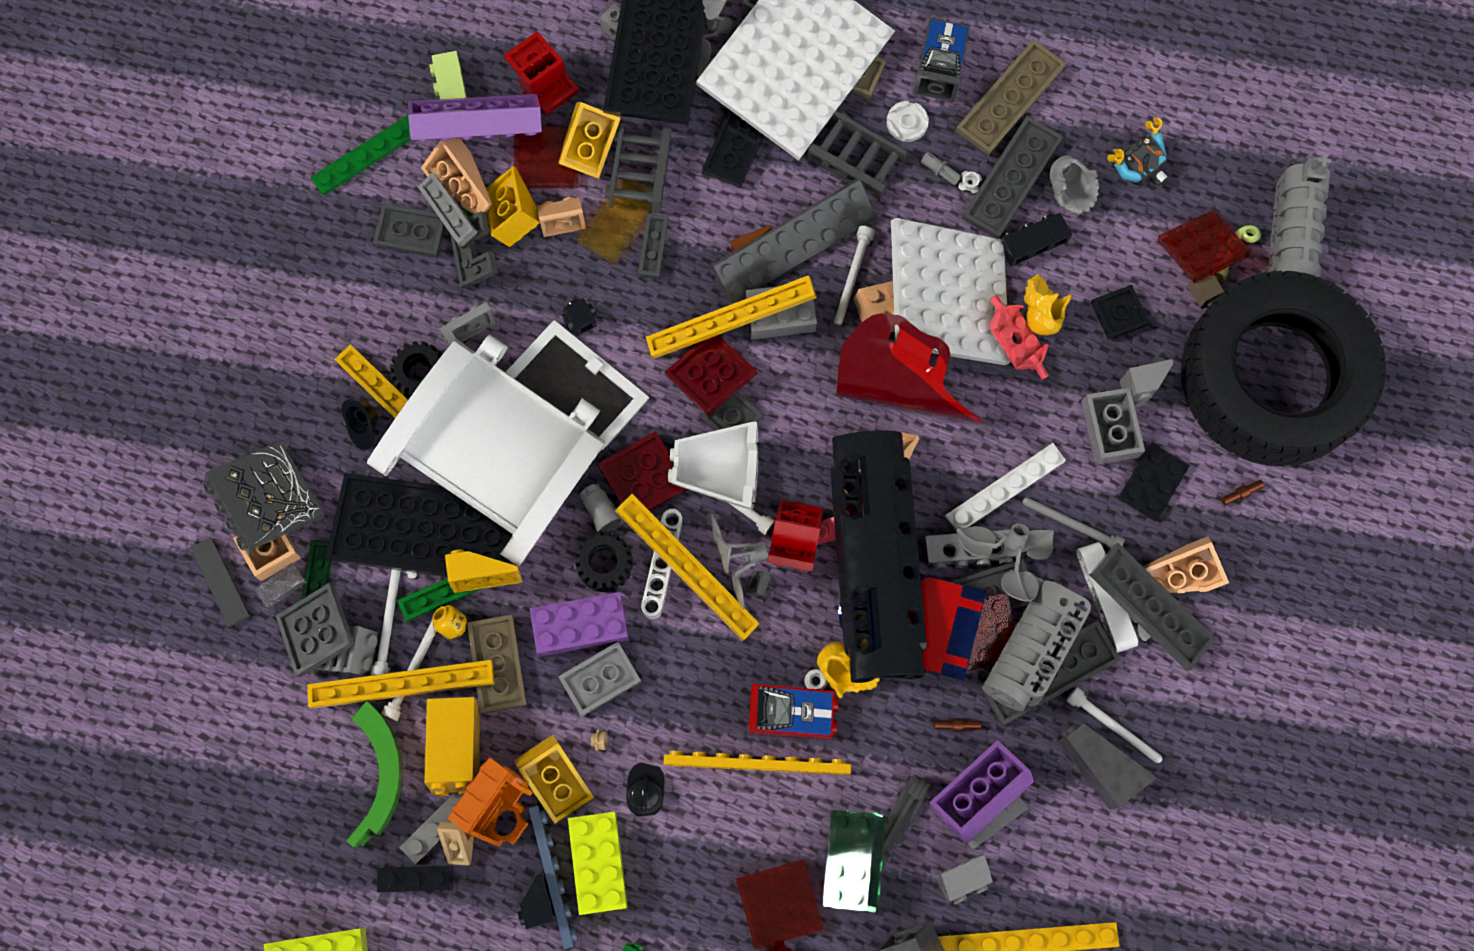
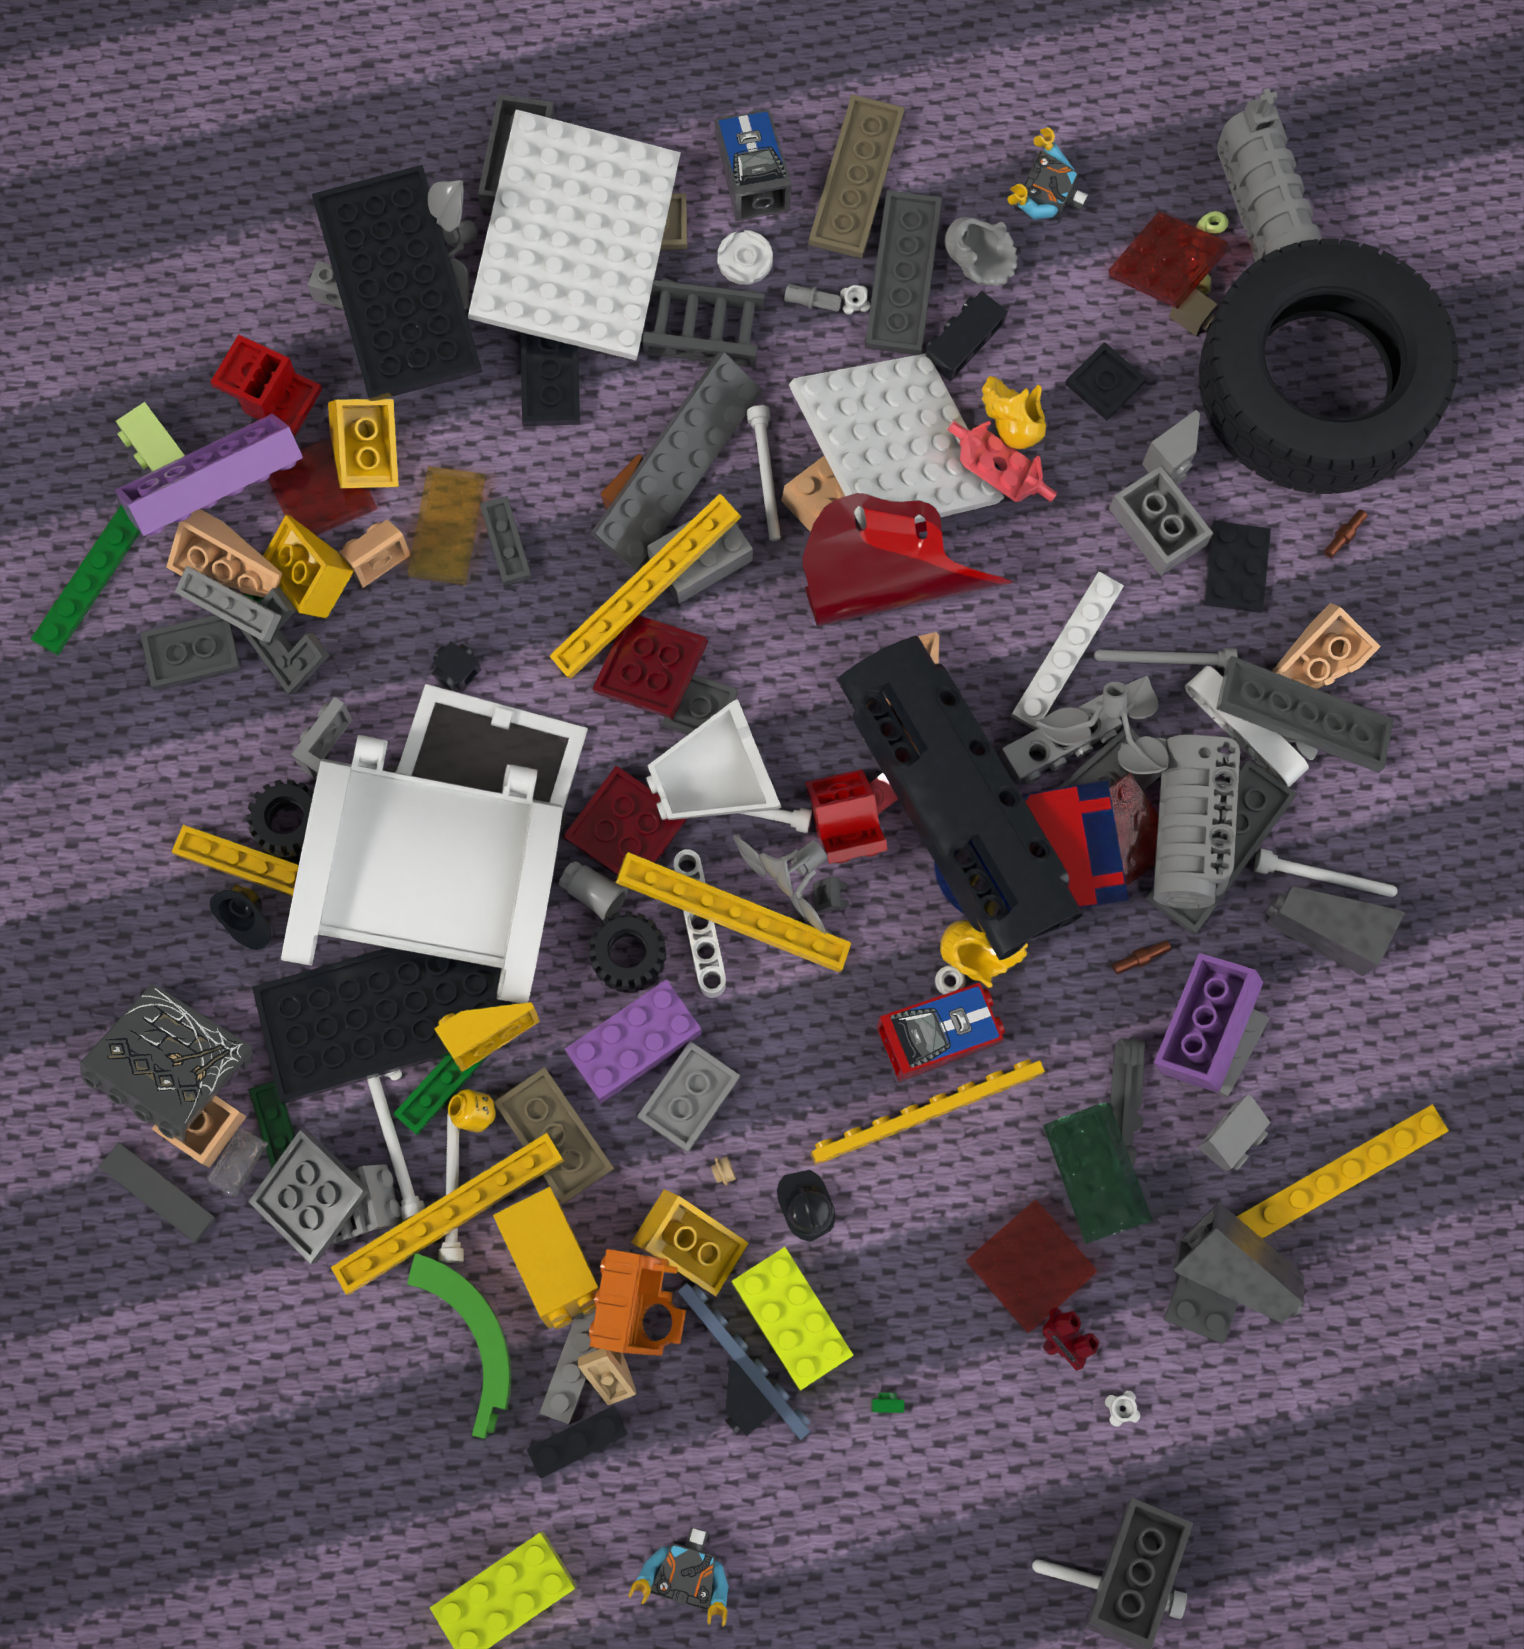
camera: 25 degrees left, 0 degrees up
dark grey fence [605,123,671,213] -> none

